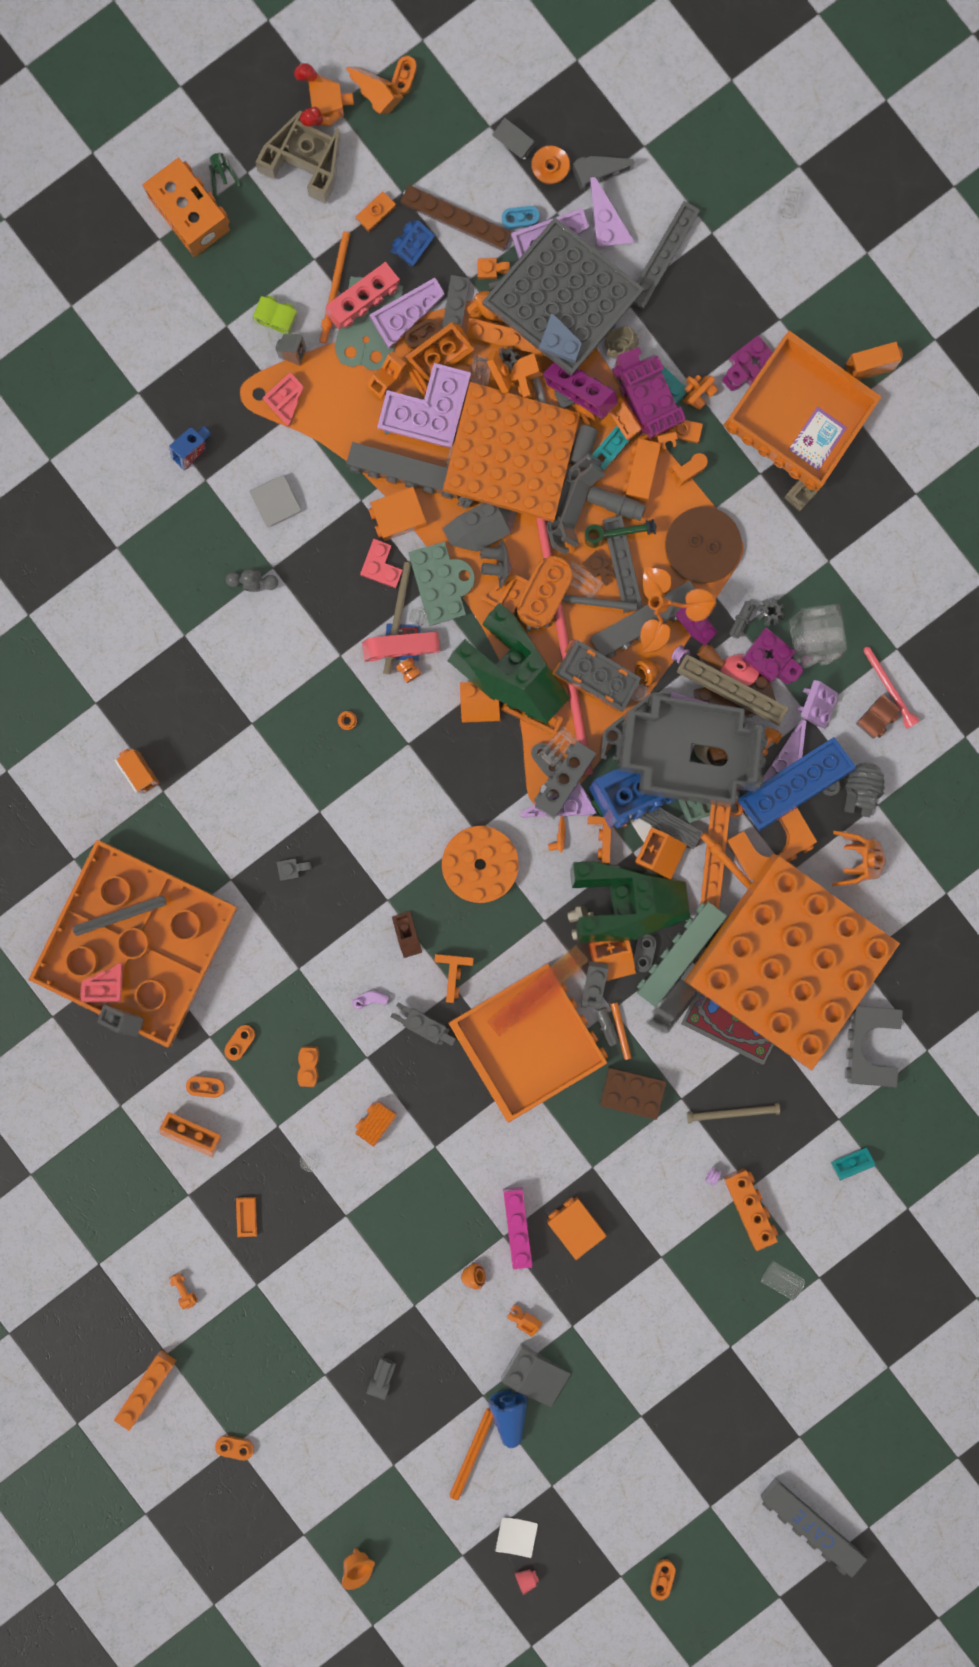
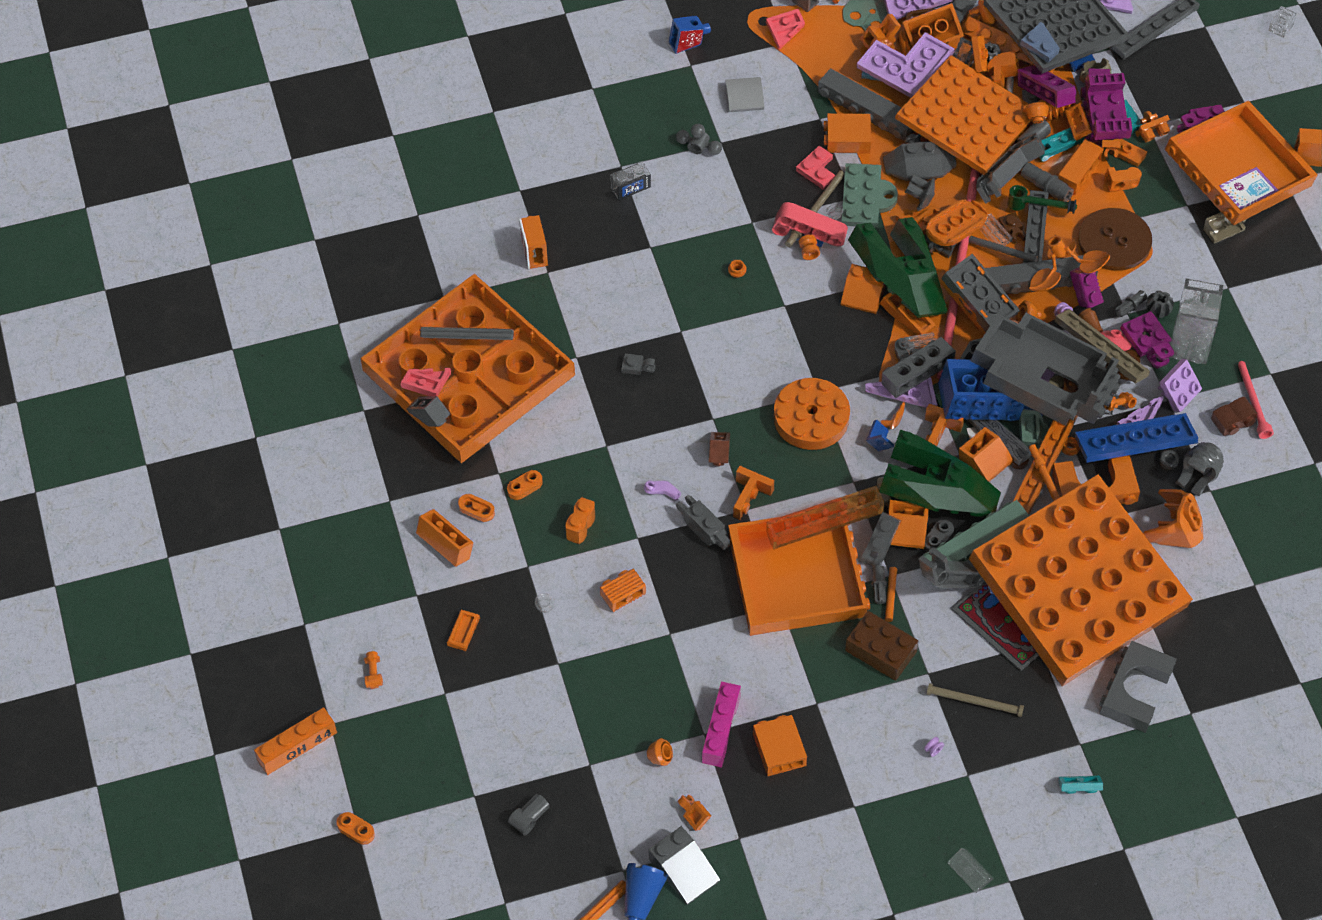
camera: 25 degrees right, 30 degrees down
orange brick [723,1168,778,1251] -> none
none -> brick [610,161,651,200]
none -> blue bracket [866,420,894,452]
none -> orange cone [1025,102,1049,124]

